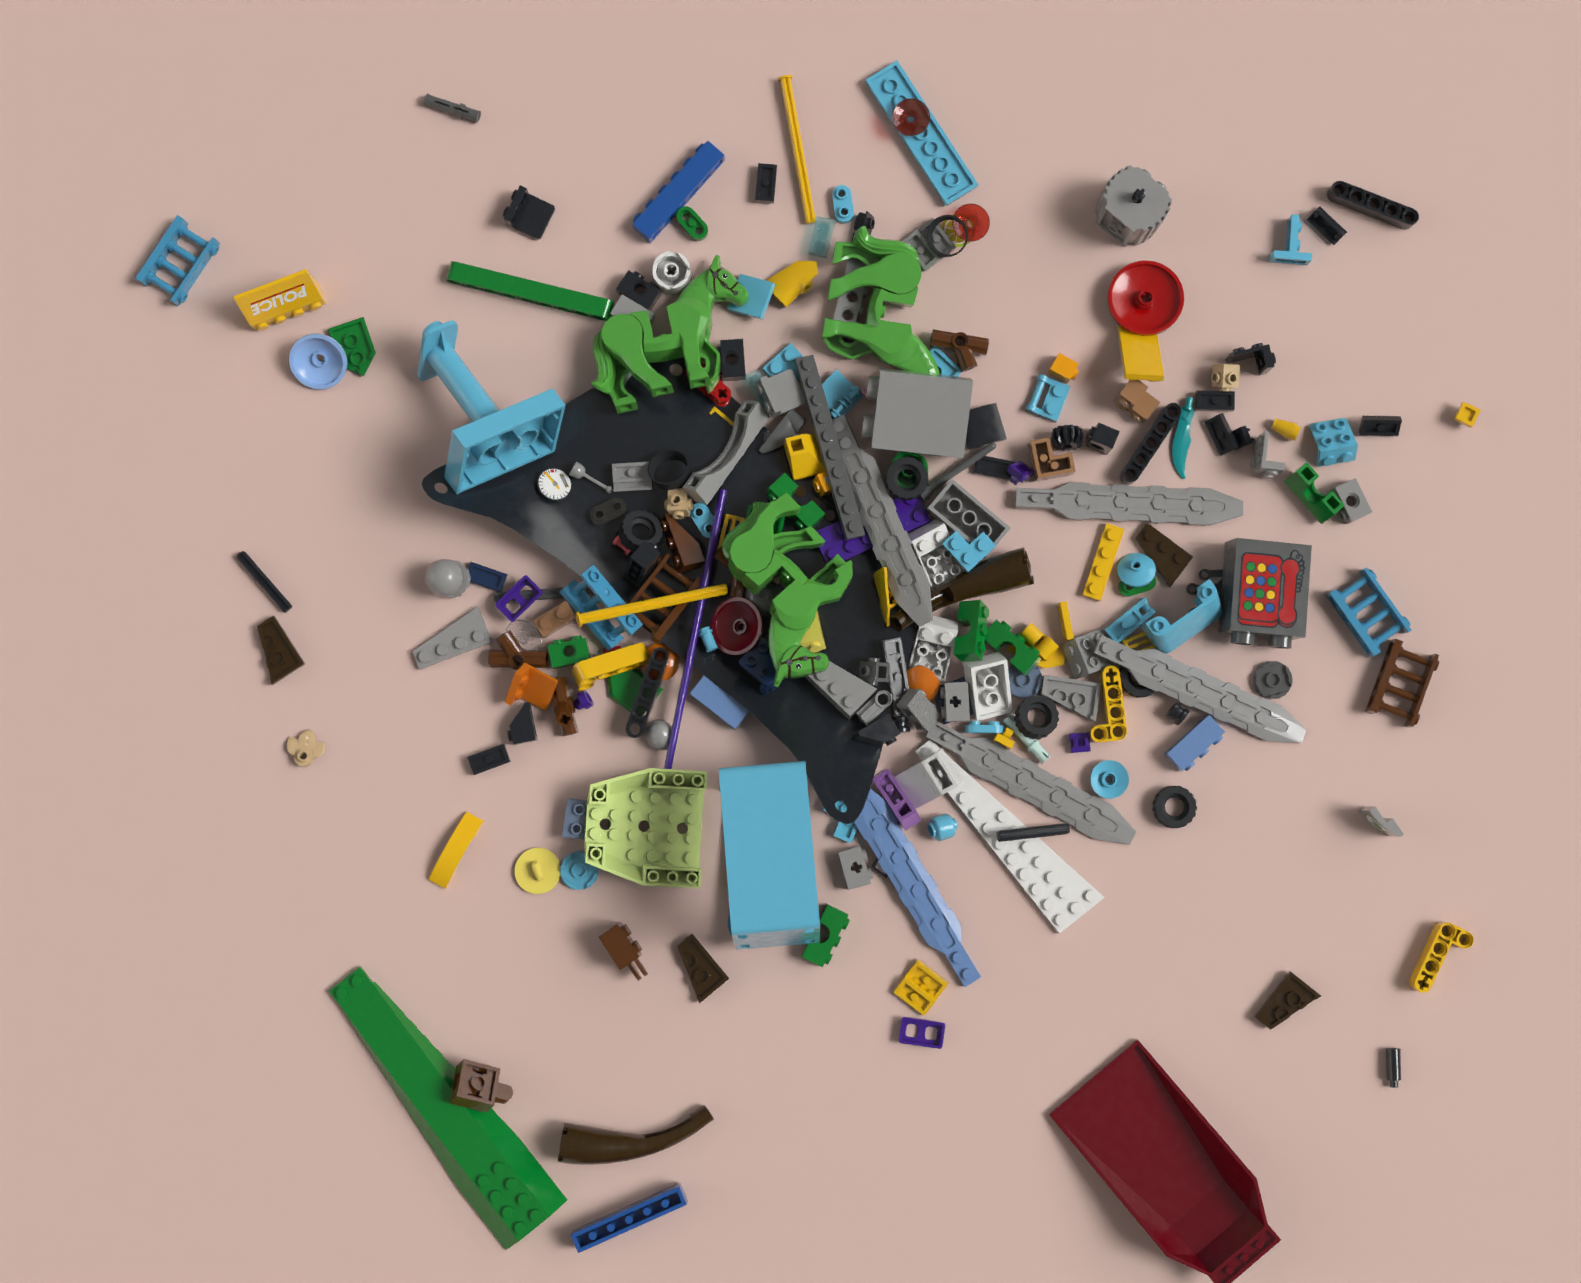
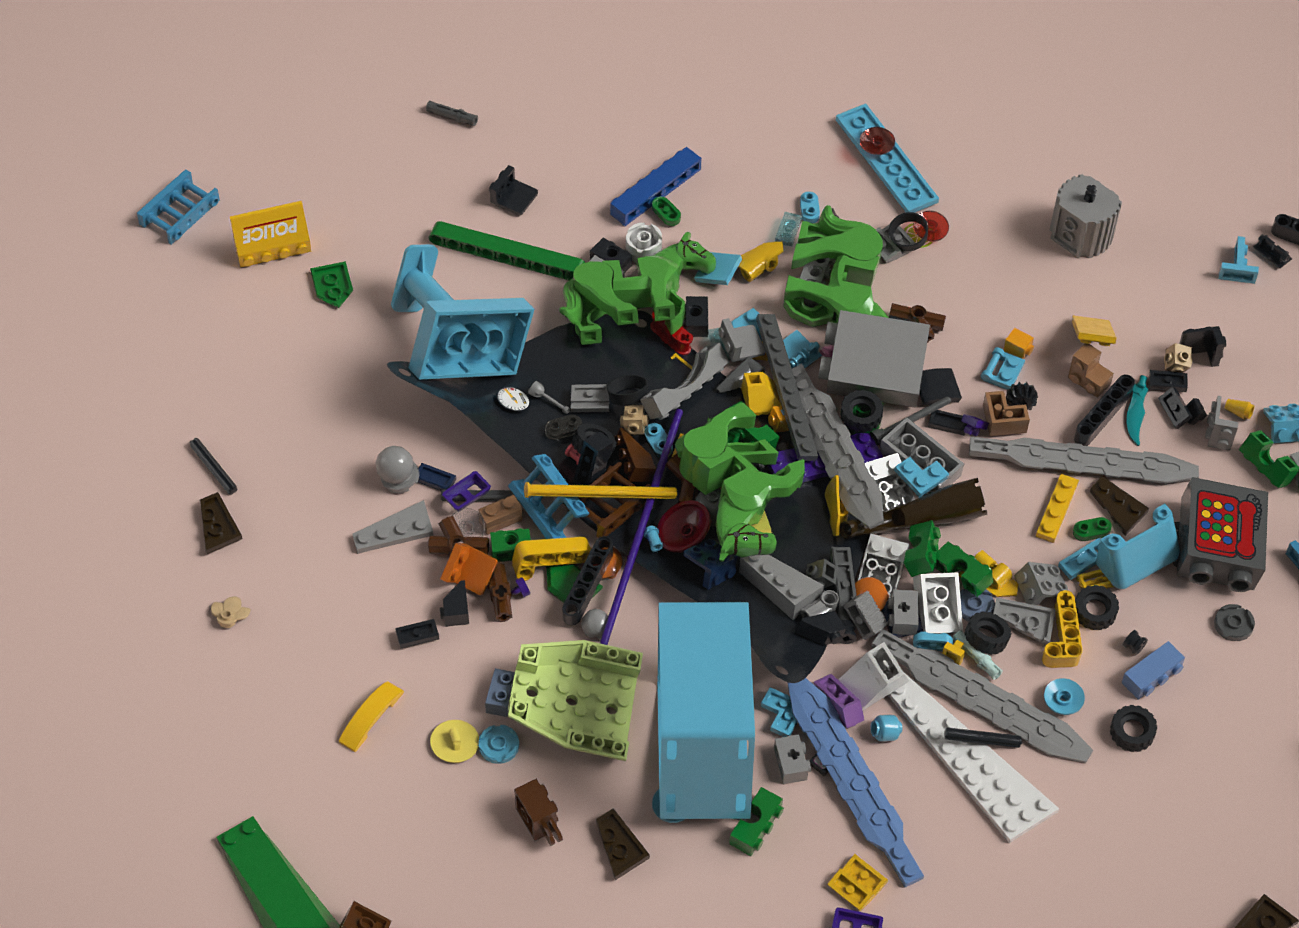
camera: 10 degrees right, 30 degrees down
light blue dish [289,333,347,389] -> none
medium blue brick [690,676,750,730] -> none
black plate [755,163,777,204] -> none
yellow axle [778,75,816,224] -> none
yellow tile [1057,601,1074,641] -> none
dark purple tile [1069,732,1091,753] -> none
black brick [1085,422,1120,455] -> none
light grey plate [1093,635,1307,743] -> none
red dish [1107,260,1184,336] -> none
medium azure dish [1117,553,1156,587] -> none

